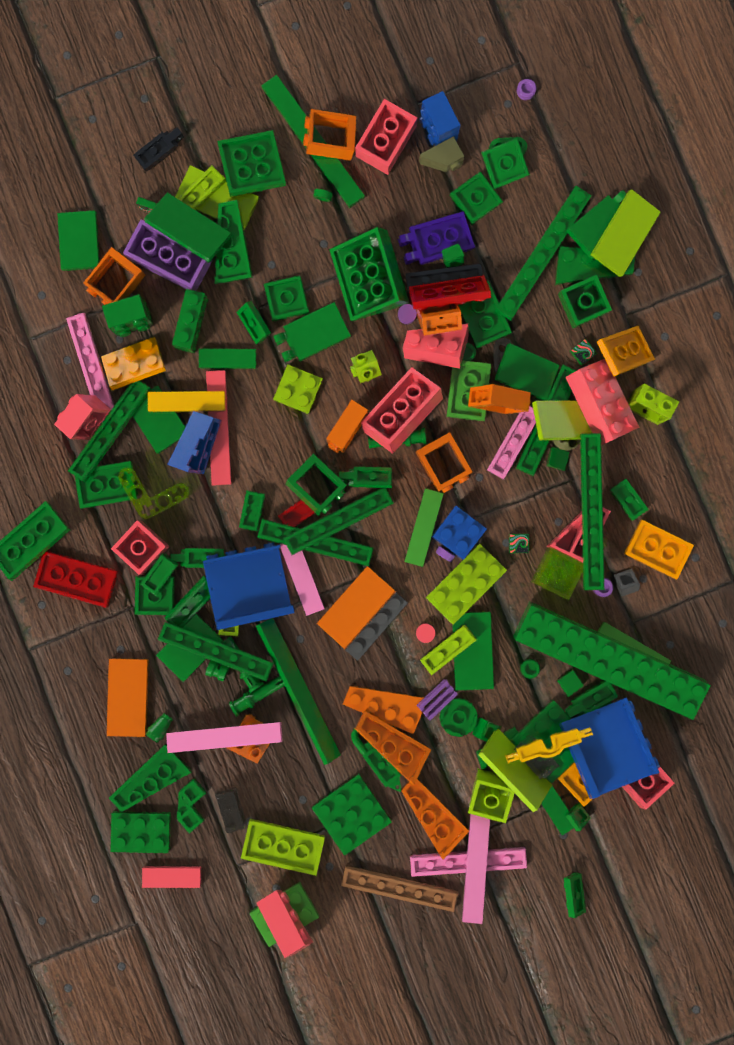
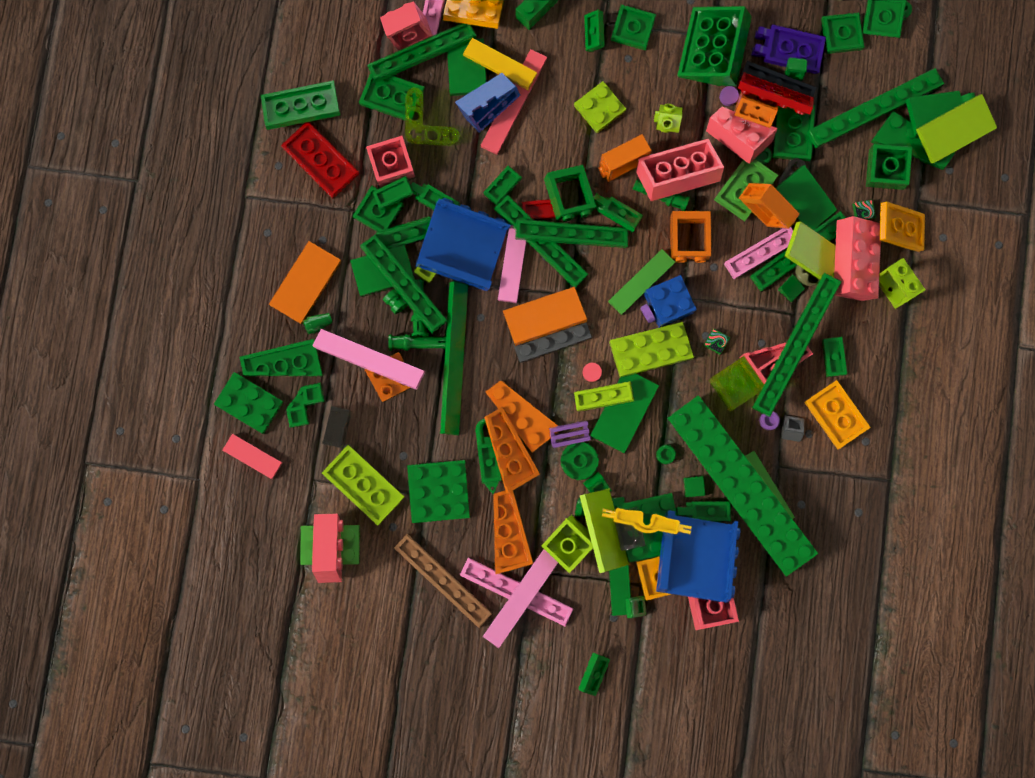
camera: 30 degrees right, 5 degrees down
green tile [198,349,256,369] -> none
green tile [273,302,351,363] -> none

